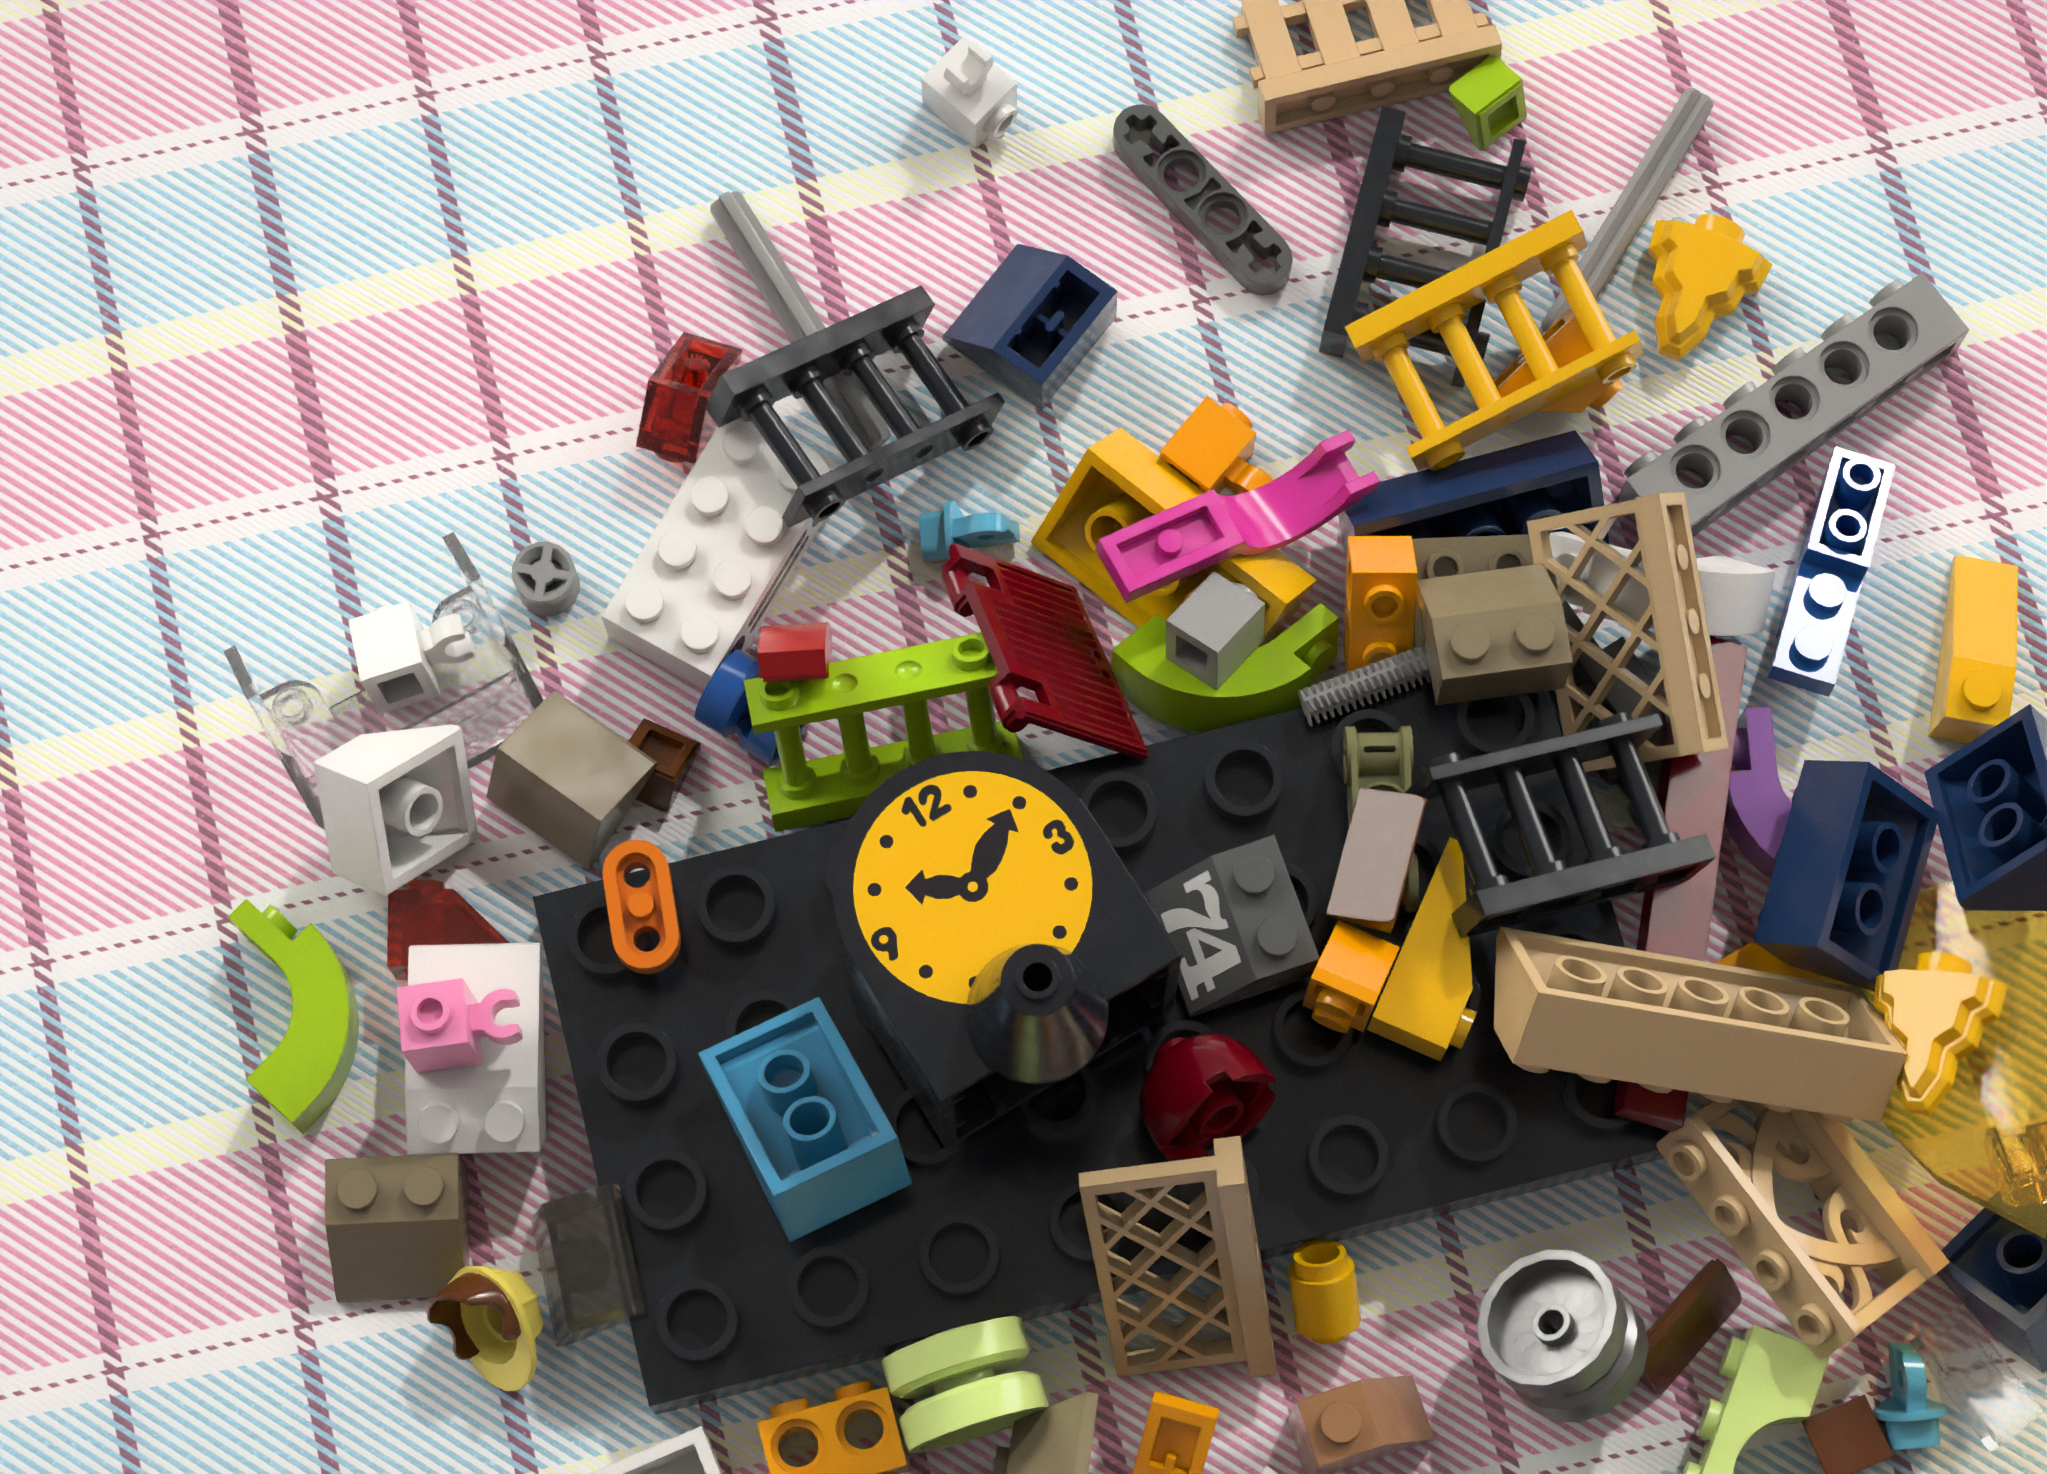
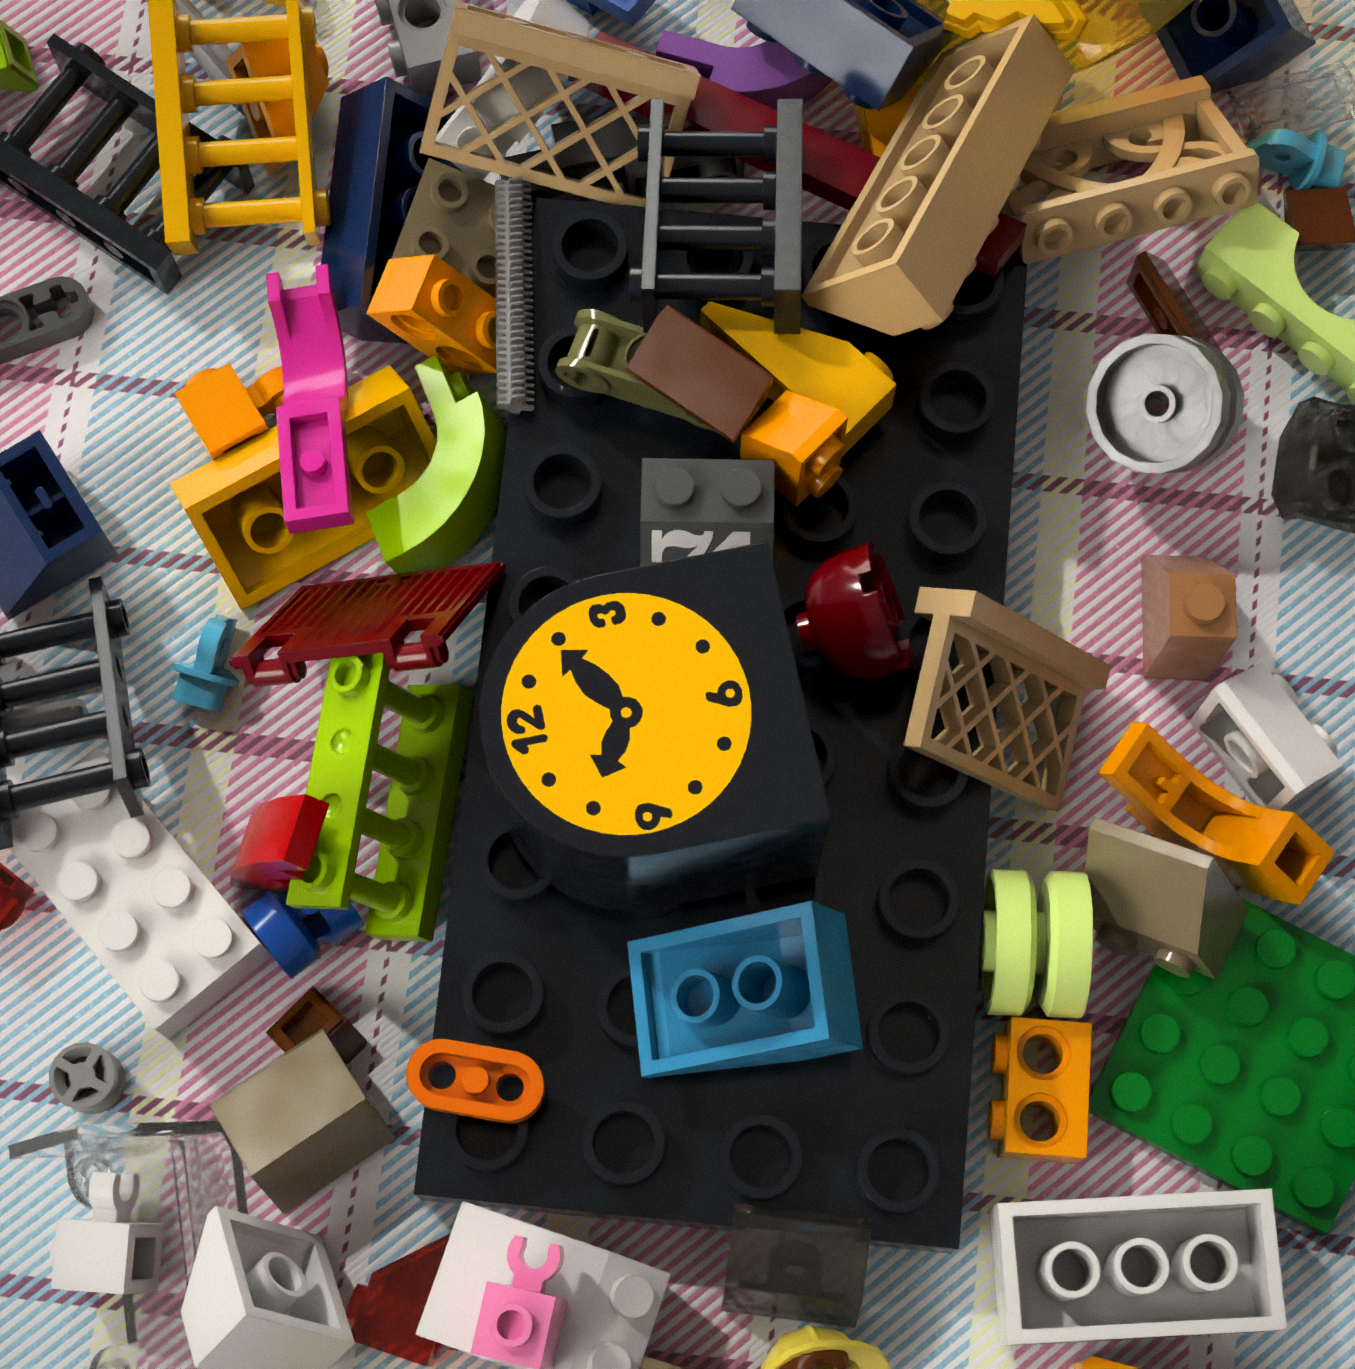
camera: 70 degrees left, 0 degrees up
black cone [966,943,1108,1085] -> none
light grey brick [1166,571,1265,690] -> none
yellow brick [1288,1240,1361,1344] -> none
dark tan slope [1416,563,1573,705] -> none

